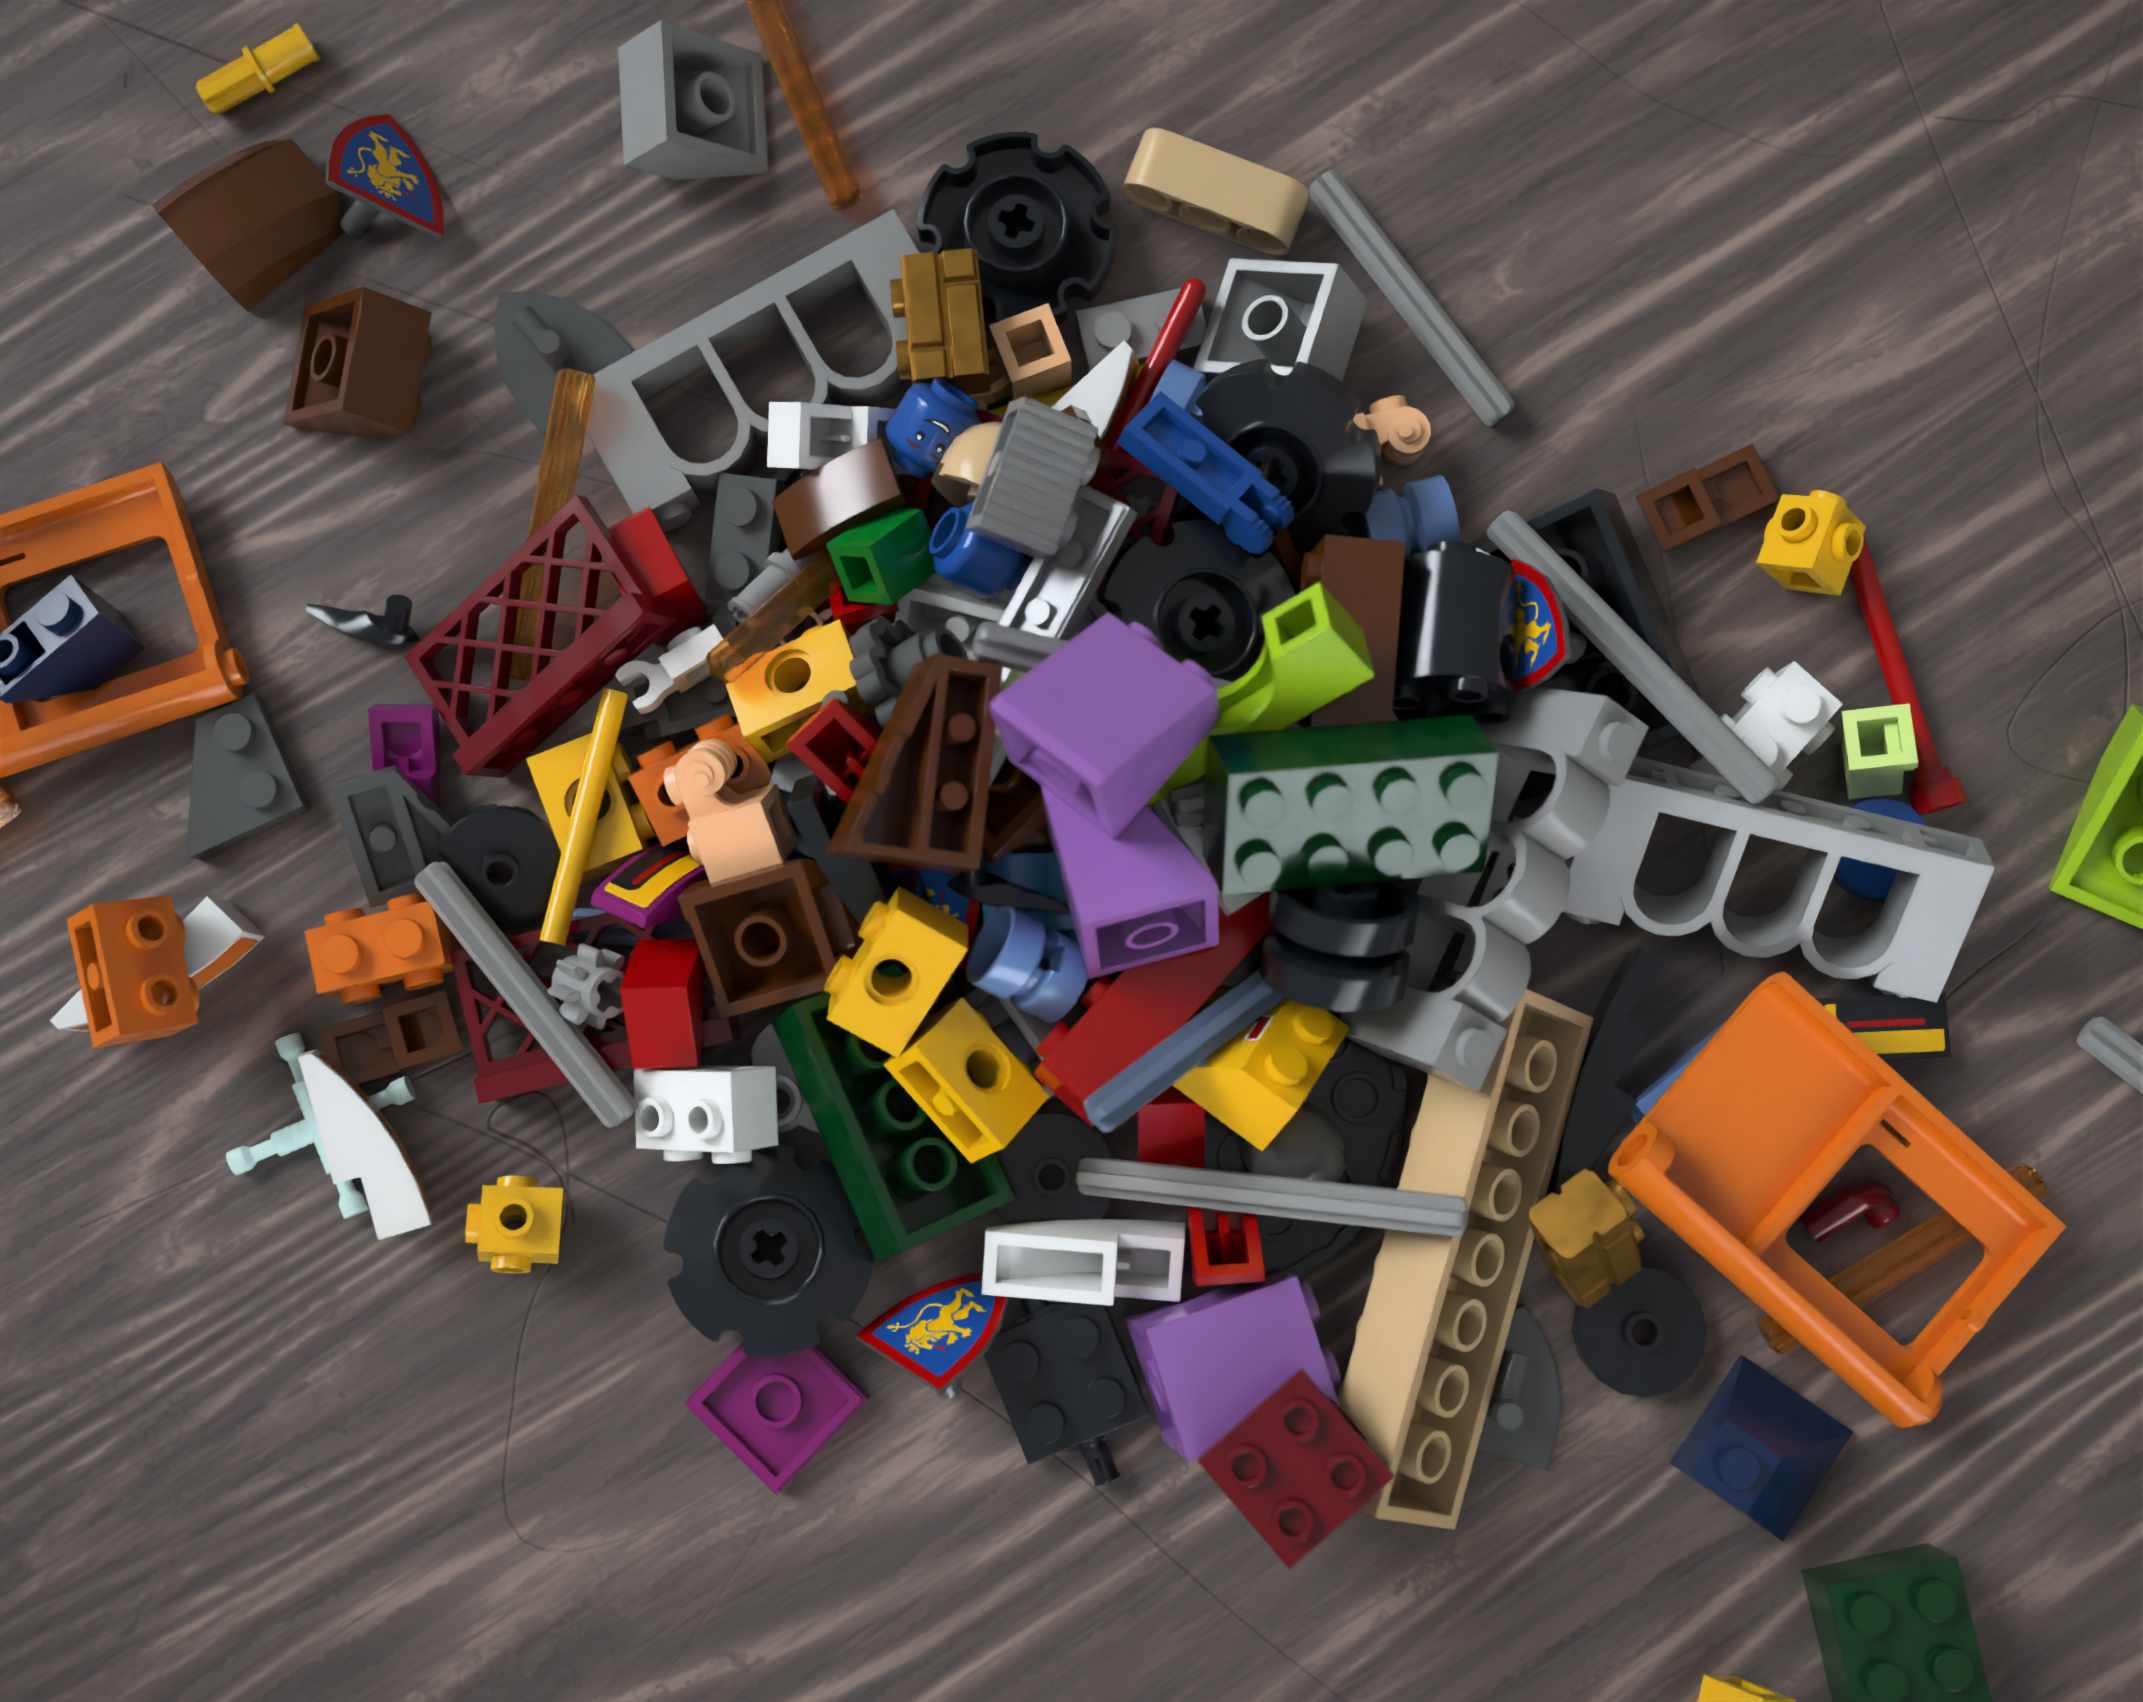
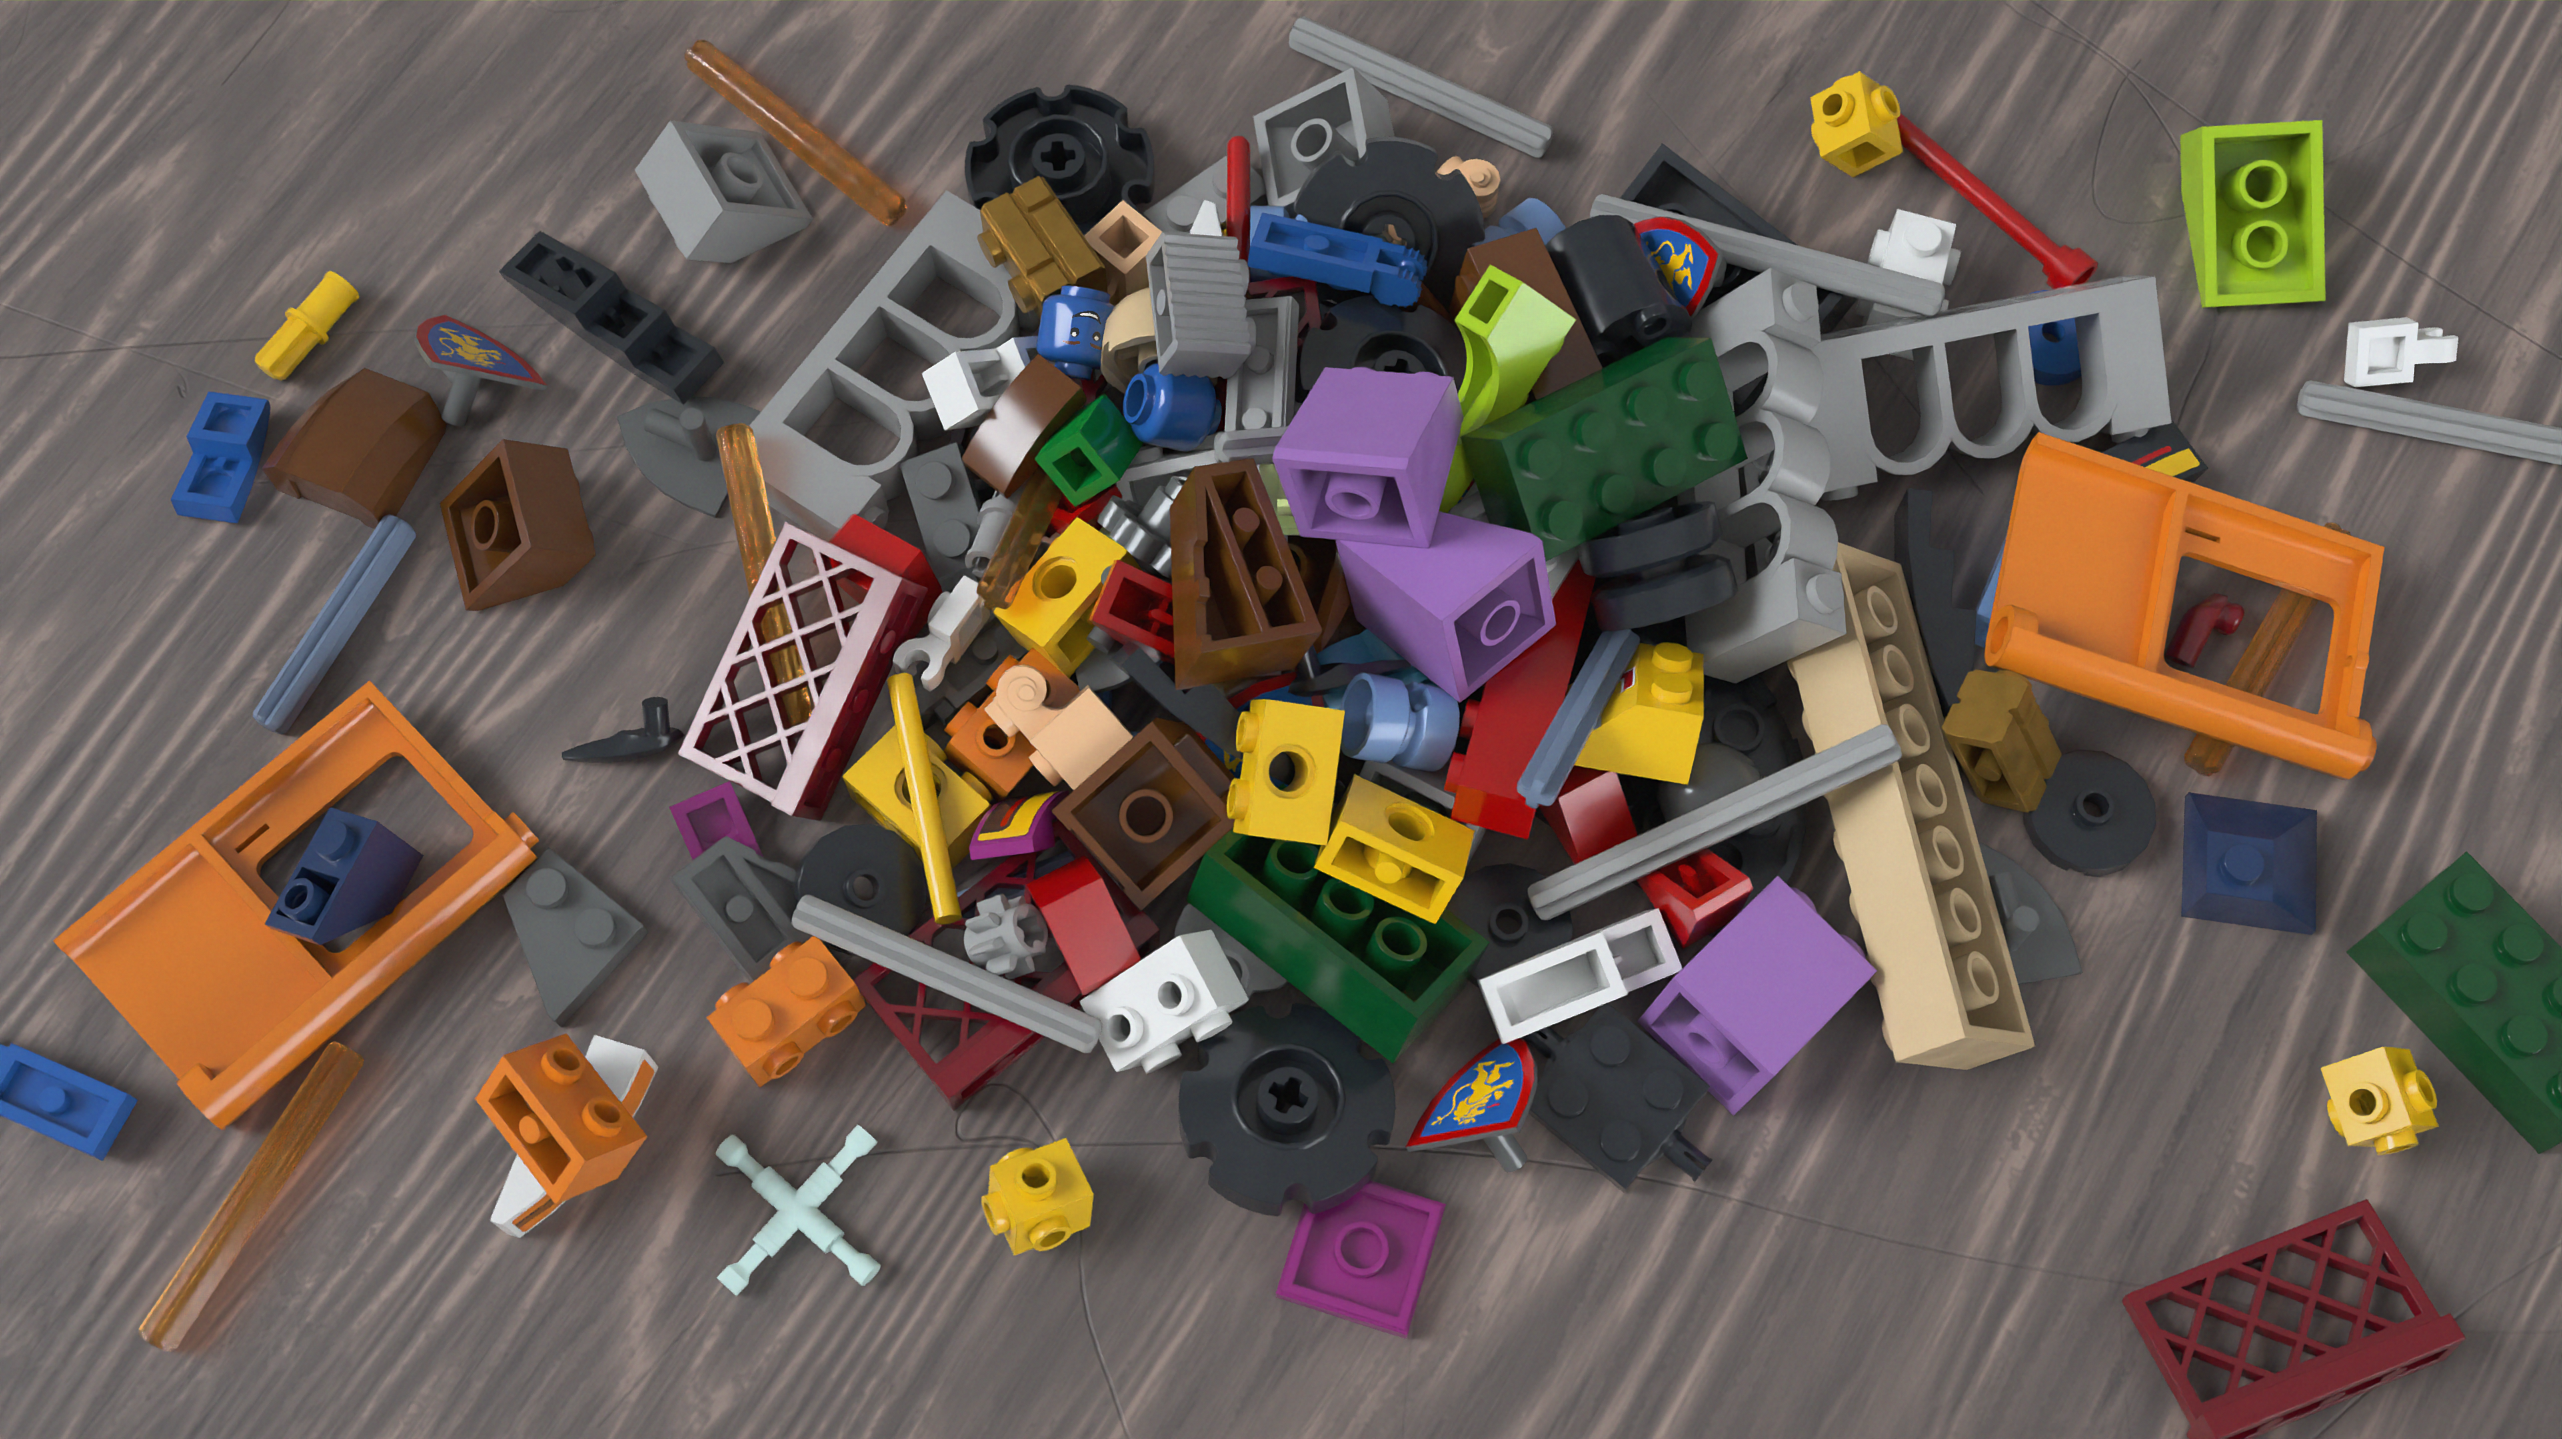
camera: 30 degrees left, 15 degrees down
white slope [298,1049,433,1240] -> none
reddish brown slope [318,990,463,1086] -> none
tan beam [1121,128,1310,256] -> none
dark red plate [1197,1366,1395,1570] -> none
reddish brown slope [1636,444,1780,553] -> none
yellowish green brick [1841,703,1918,800] -> none
none -> blue slope [170,391,271,523]
none -> sand blue axle [253,514,416,735]
none -> black slope [499,231,724,405]

